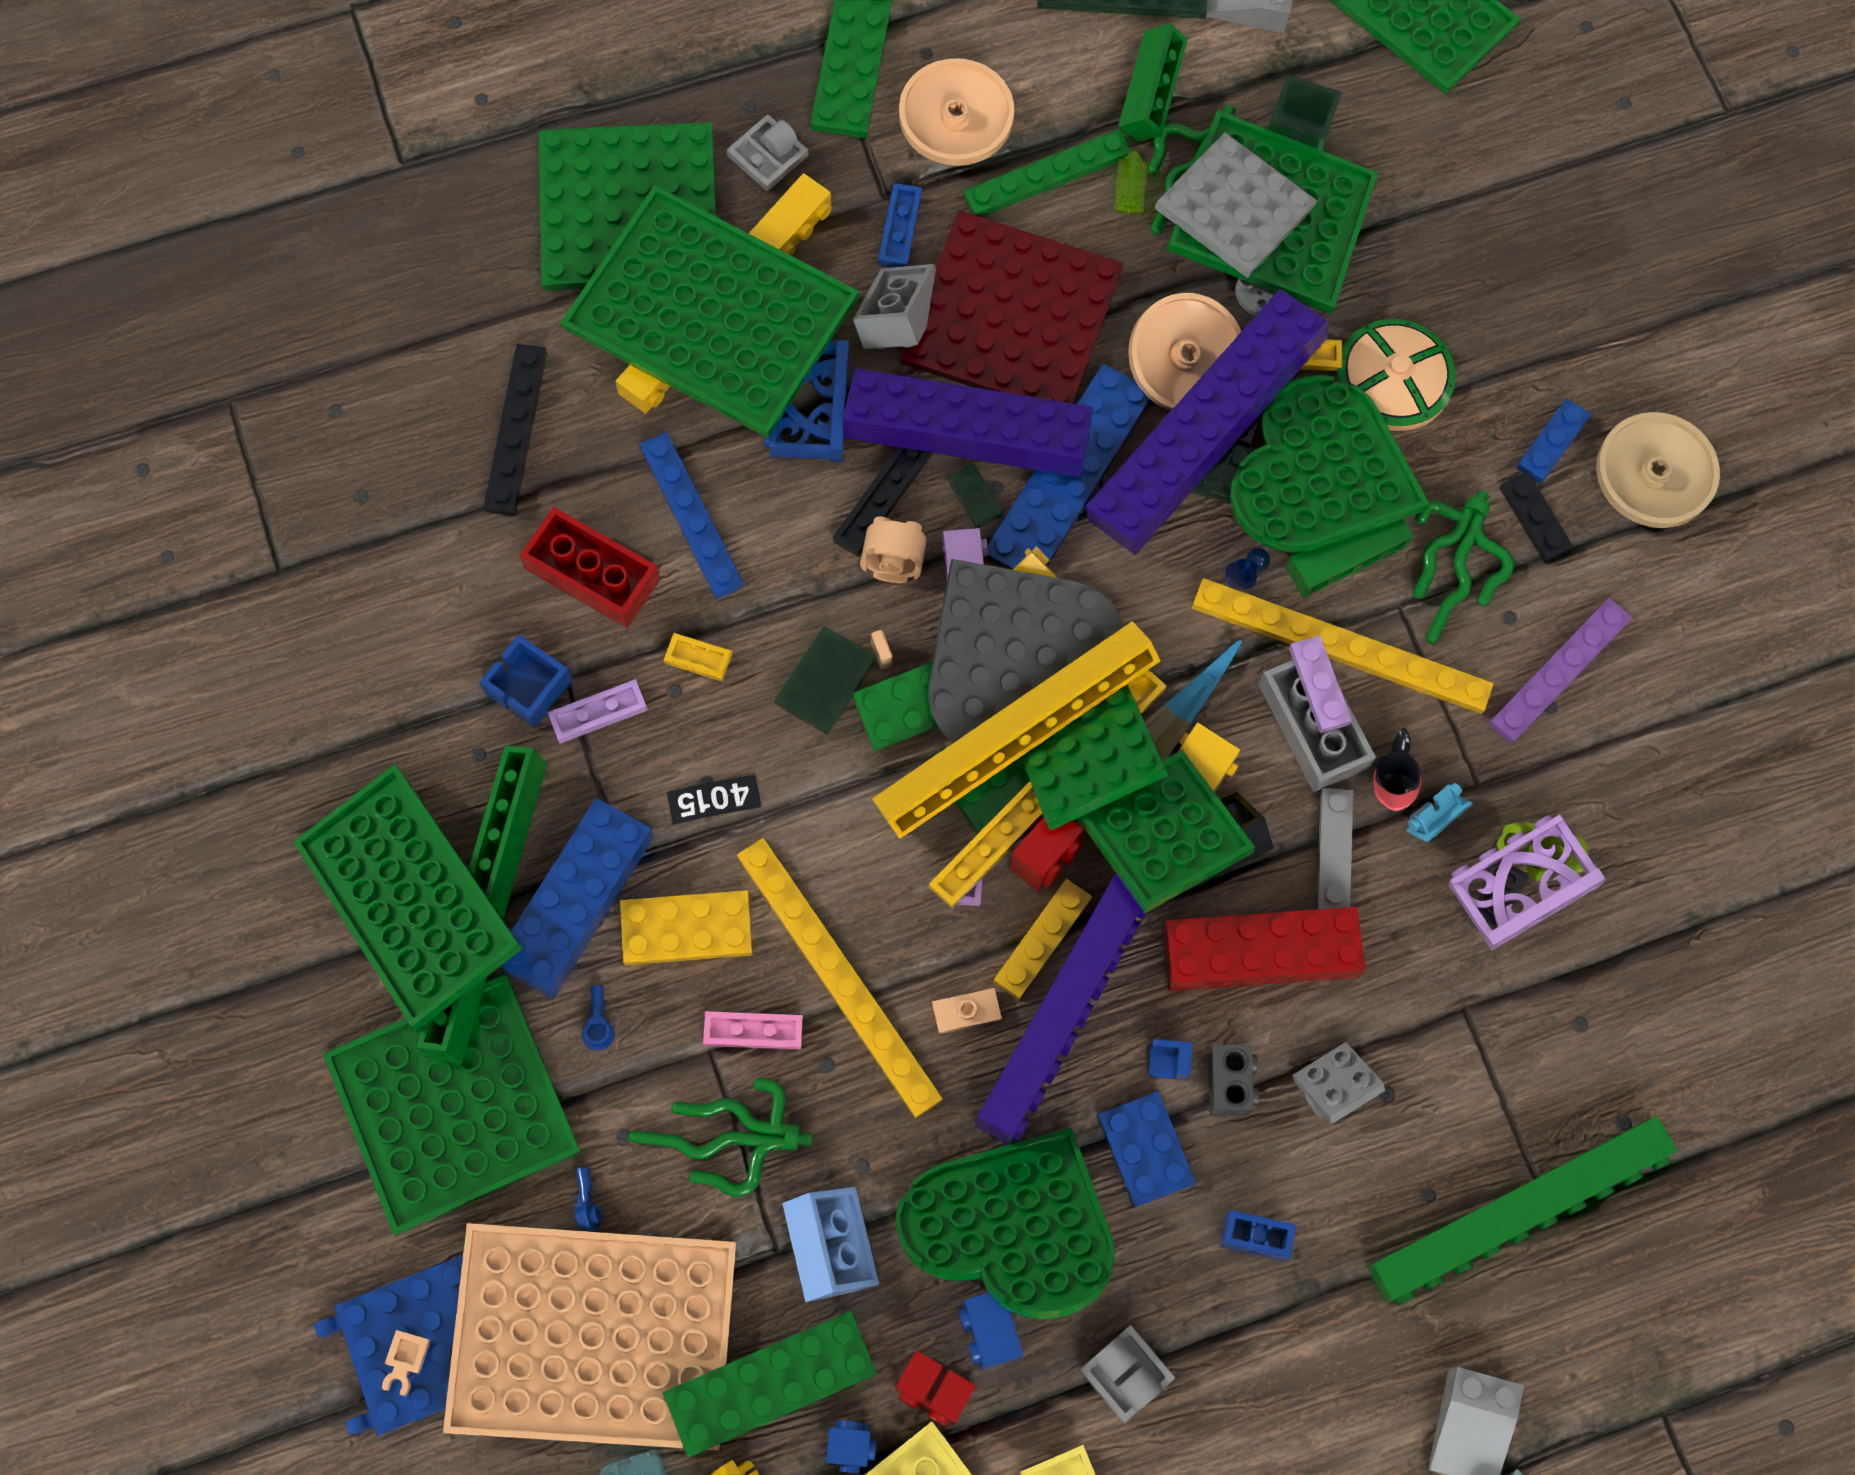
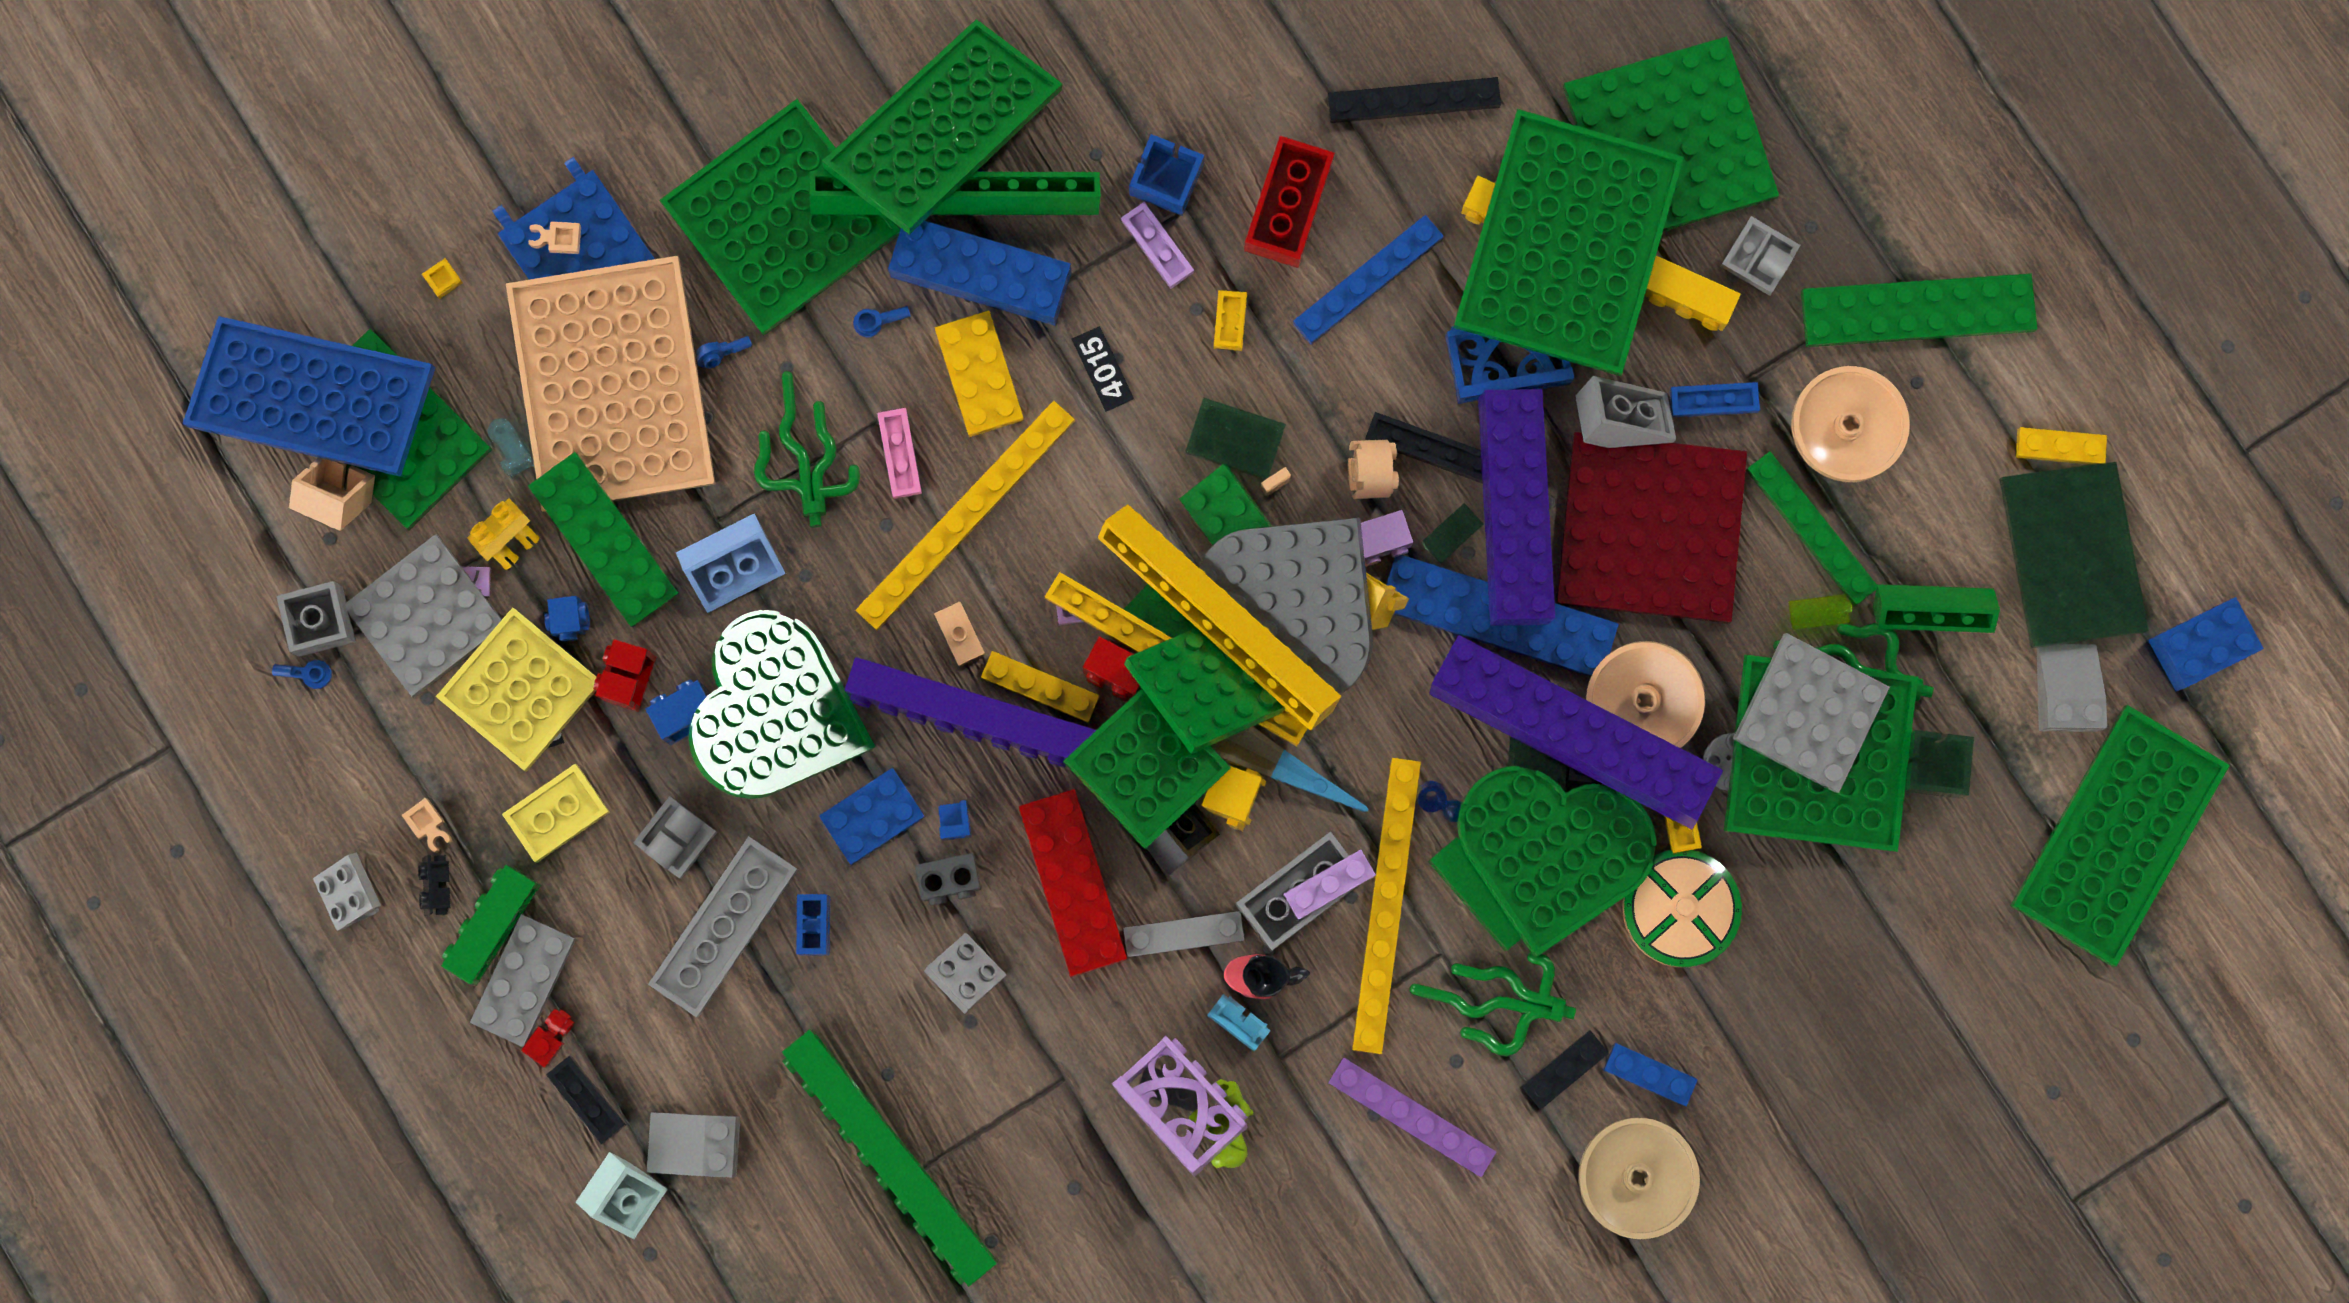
camera: 80 degrees right, 10 degrees up
none -> light grey plate [648,836,799,1018]

